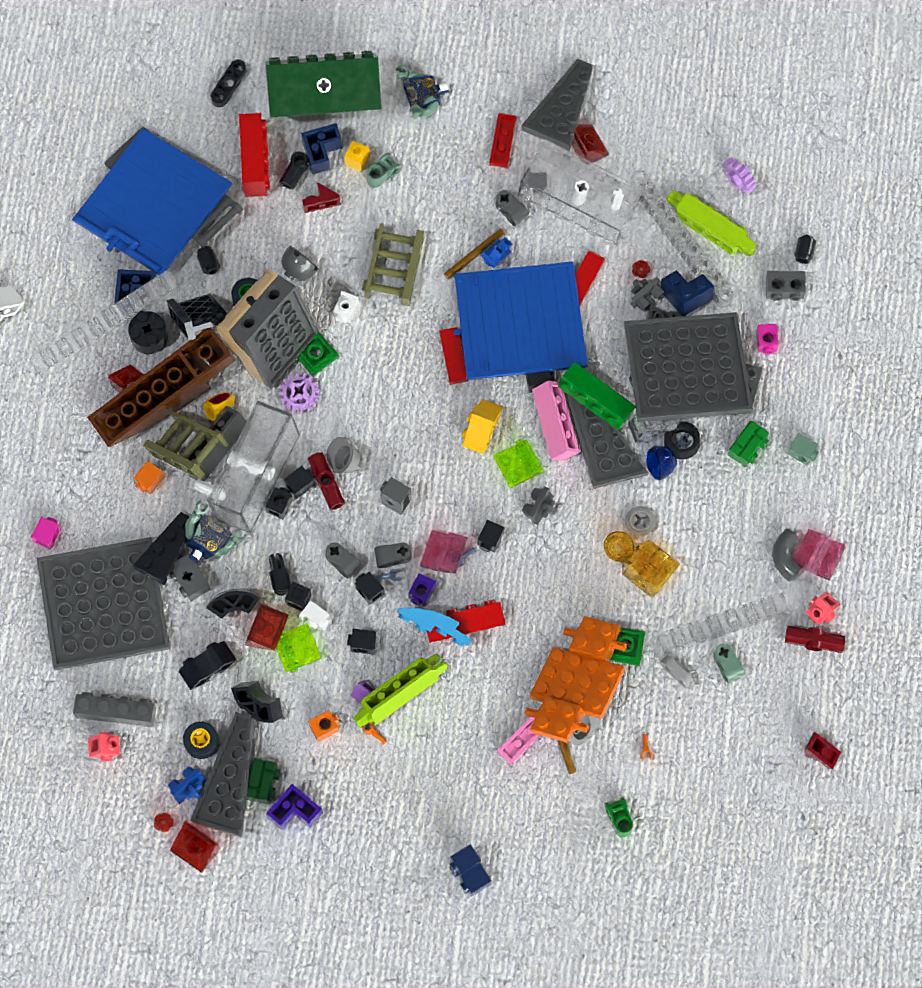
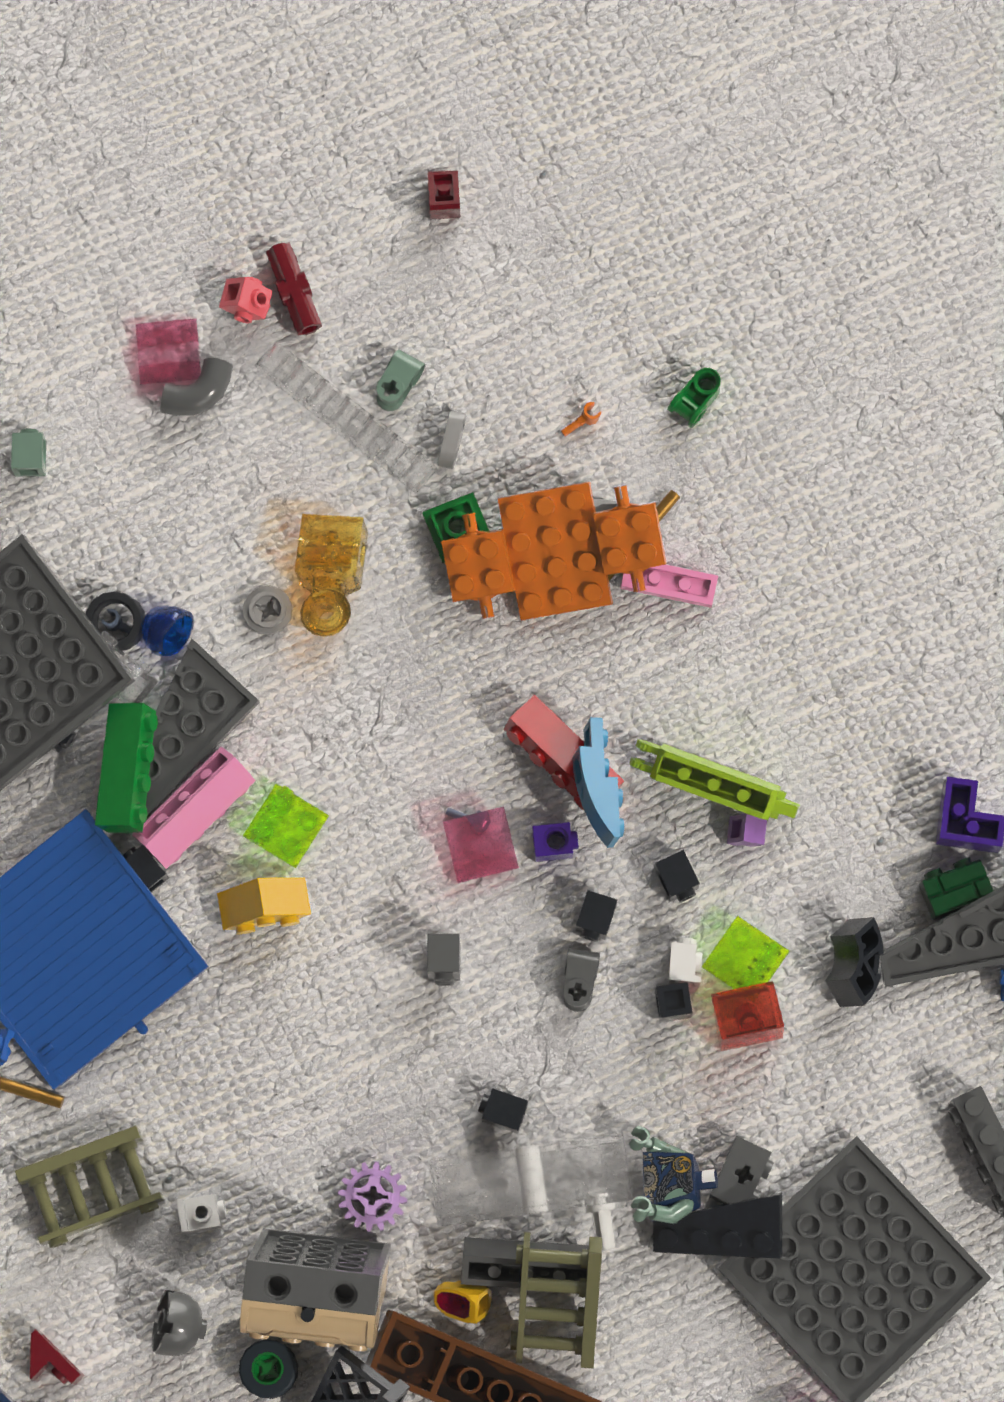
camera: 120 degrees left, 5 degrees up
orange brick [133,461,164,494] -> none
black brick [178,641,237,690] -> none
black wheel [183,721,219,759] -> none
black brick [206,588,260,619] -> none
black brick [265,487,293,520] -> none
black arm [269,553,291,596] -> none
green piece [297,331,339,377] -> none
dark red piece [307,452,345,510] -> none
orange brick [308,710,340,742] -> none
light grey piece [326,437,361,474] -> none
orange hand [362,722,387,744] -> none
dark grey piece [374,542,412,568] -> none
sand blue hand [374,569,402,581] -> none
red tile [439,327,468,385] -> none
dark blue brick [449,844,492,897] -> none
black brick [477,520,505,553] -> none
dark grey hips [522,486,556,525] -> none
green brick [727,421,769,467] -> none

